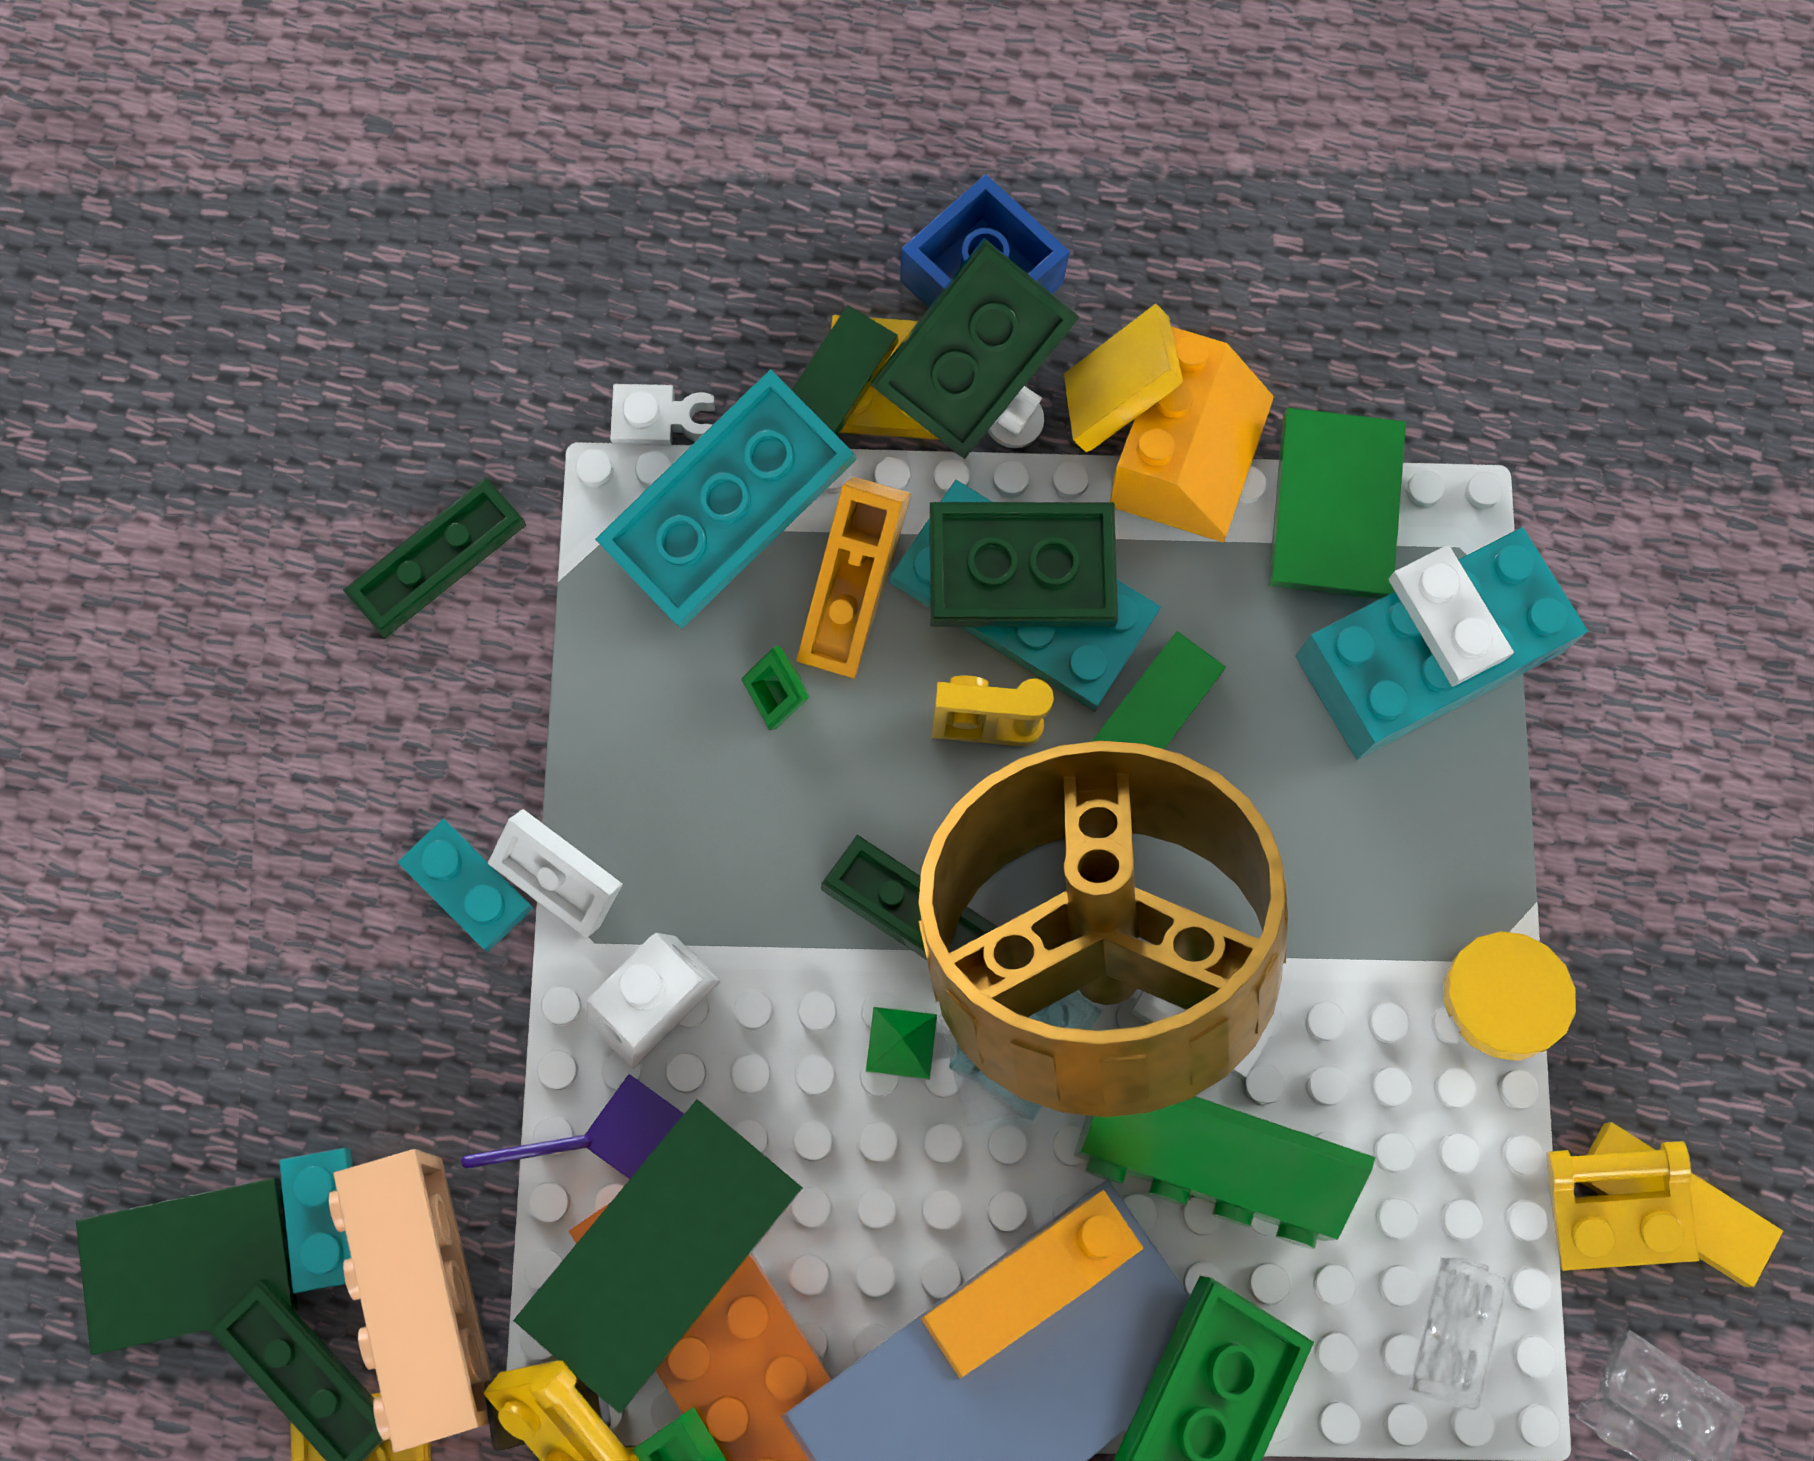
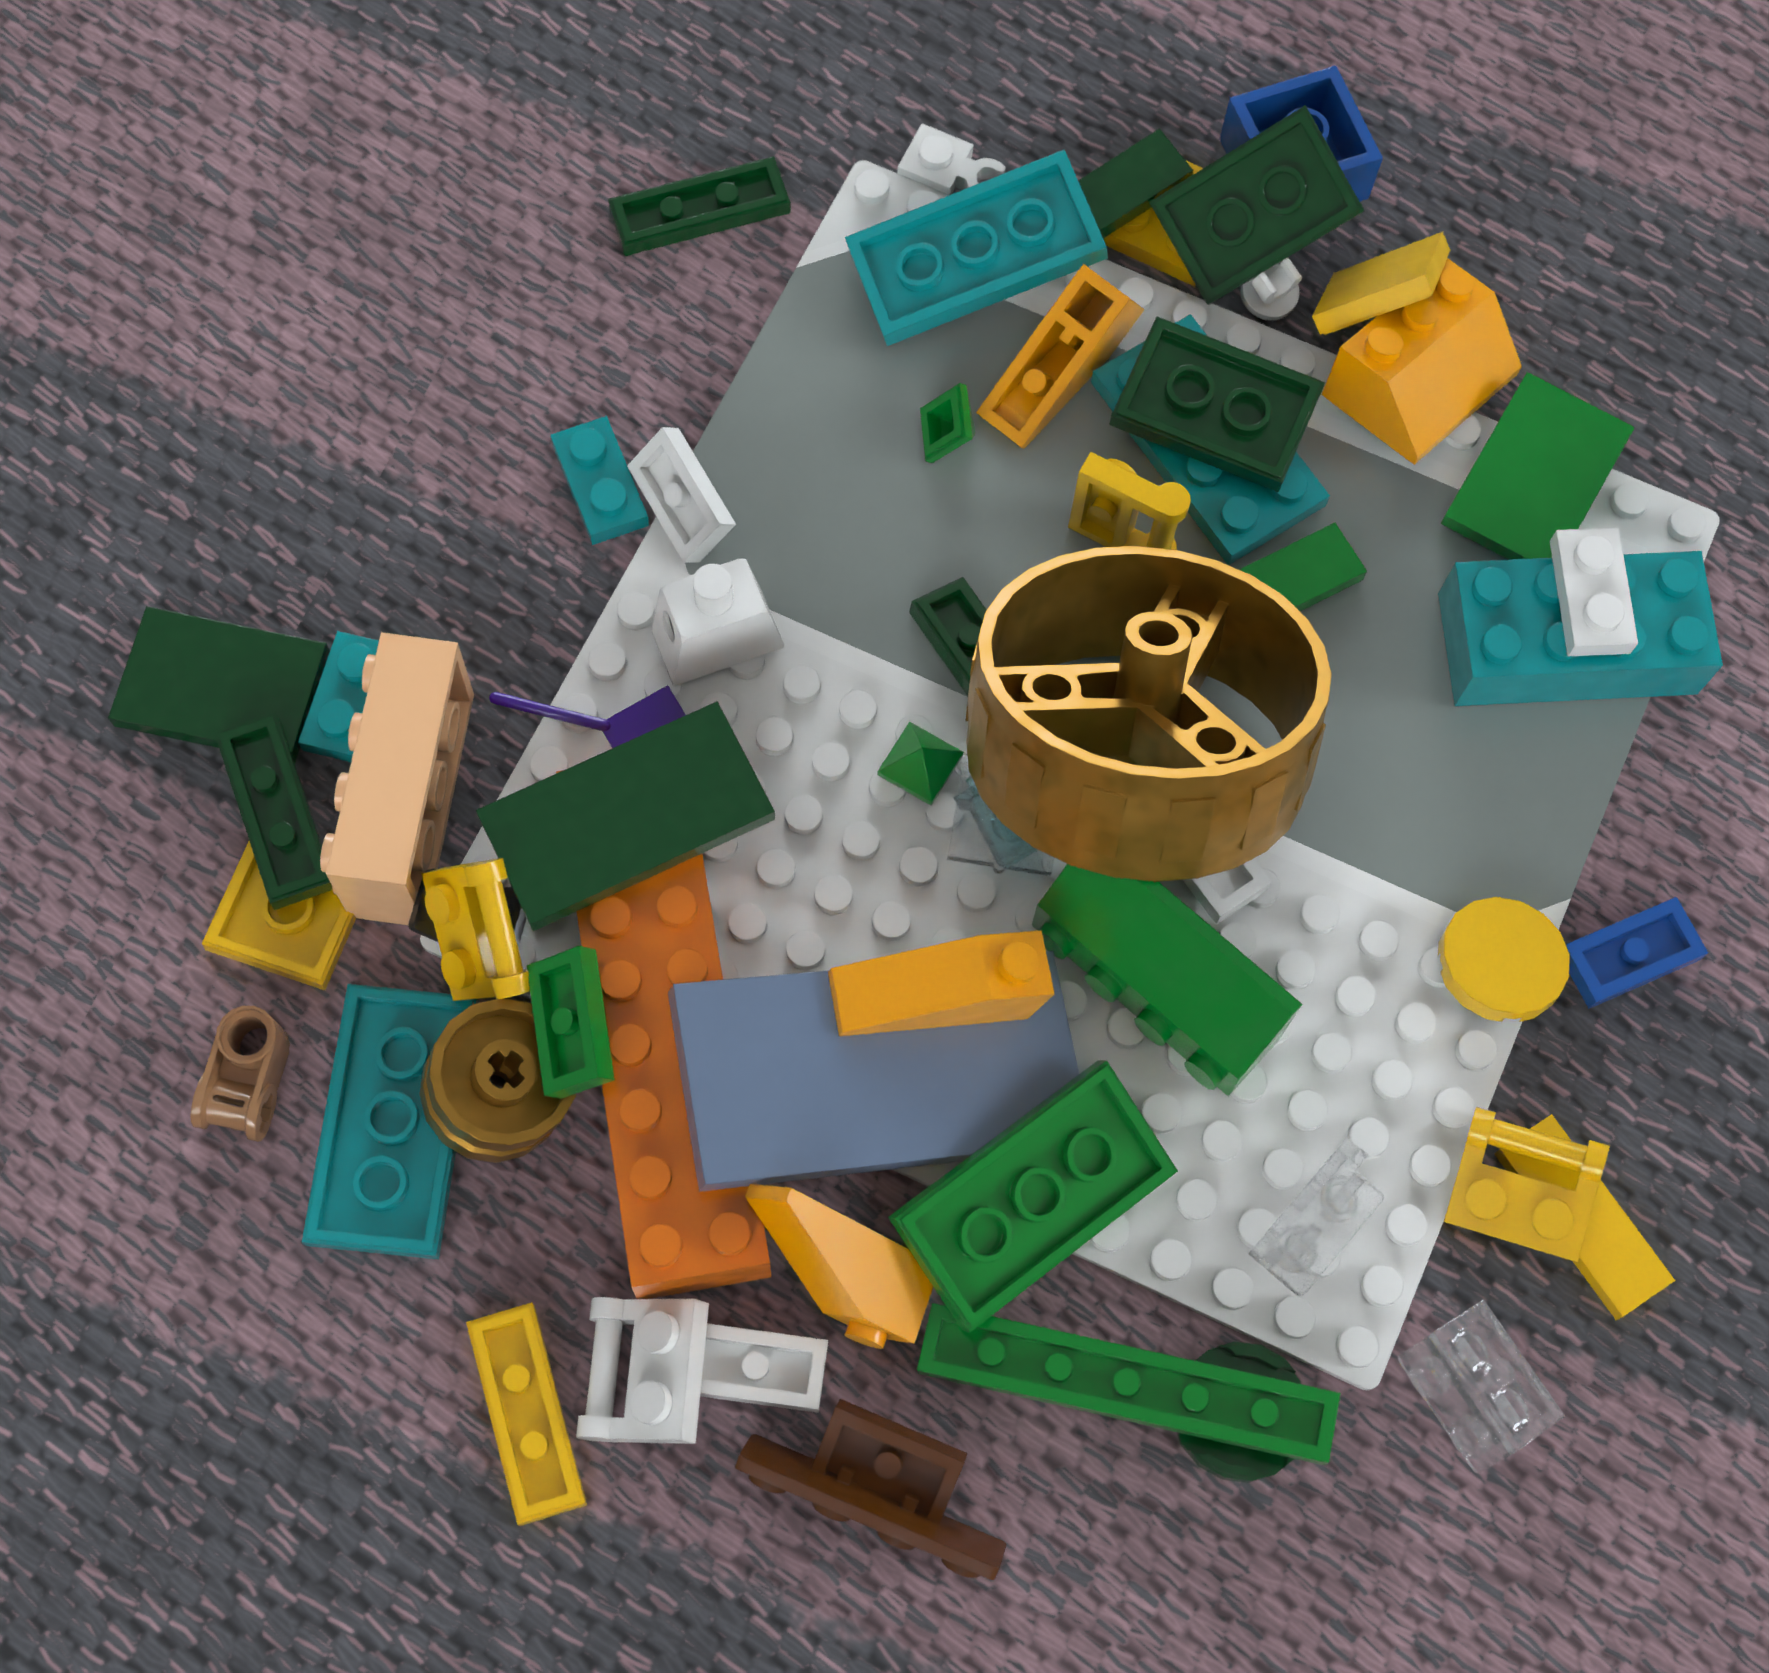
camera: 25 degrees right, 5 degrees down
none -> blue plate [1566,897,1709,1009]

